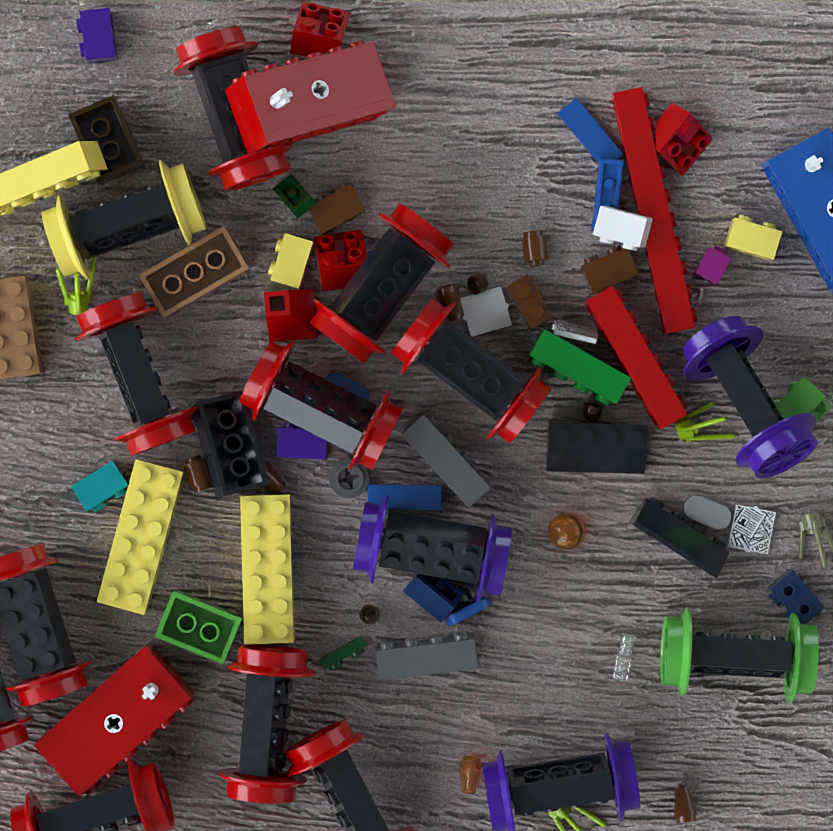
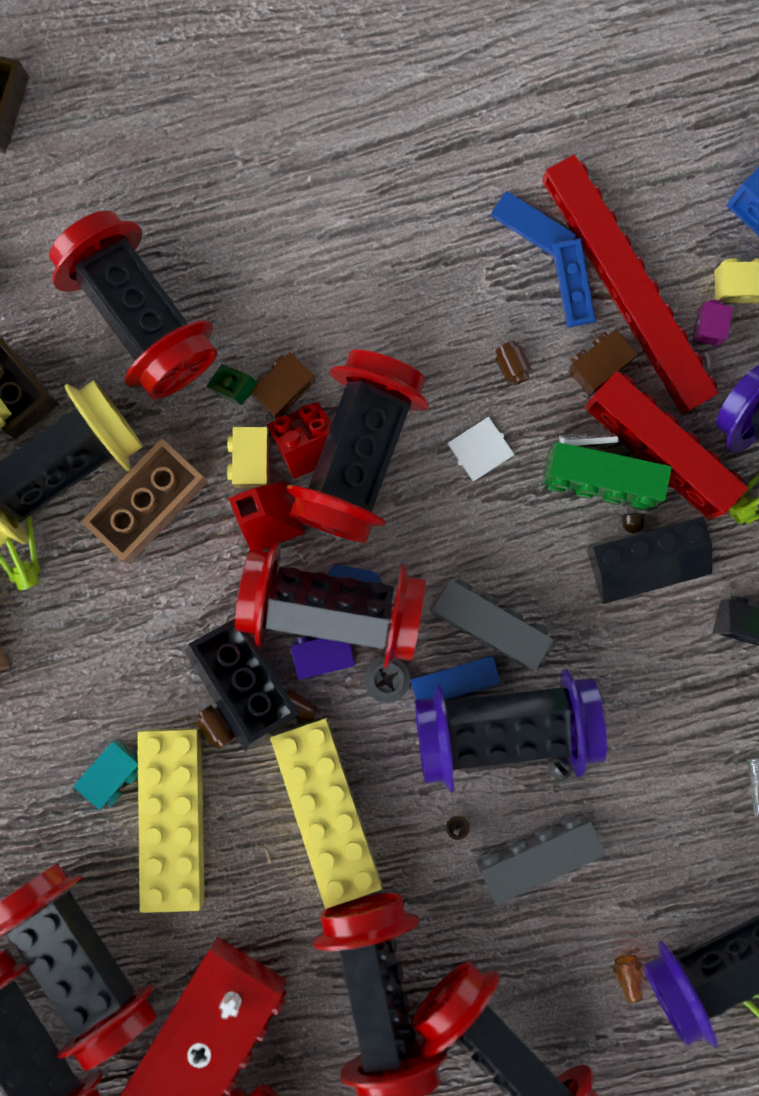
camera: 20 degrees left, 5 degrees down
brick [74,292,198,456] -> none
bright green brick [155,589,243,664] -> none
red piece [225,40,396,154] -> none
red slope [290,1,350,57] -> none
dark green plate [319,635,367,670] -> none
brick [391,298,552,444] -> none
dark blue brick [403,573,465,622] -> none
reddish brown cone [436,283,463,321] -> none
blue tile [444,596,492,626] -> none
dark brown hinge [467,274,489,295] -> none
reddish brown brick [506,274,553,330] -> none
clear orange hair [547,513,587,550] -> none
white brick [593,206,653,251] -> none
red slope [656,103,713,177] -> none

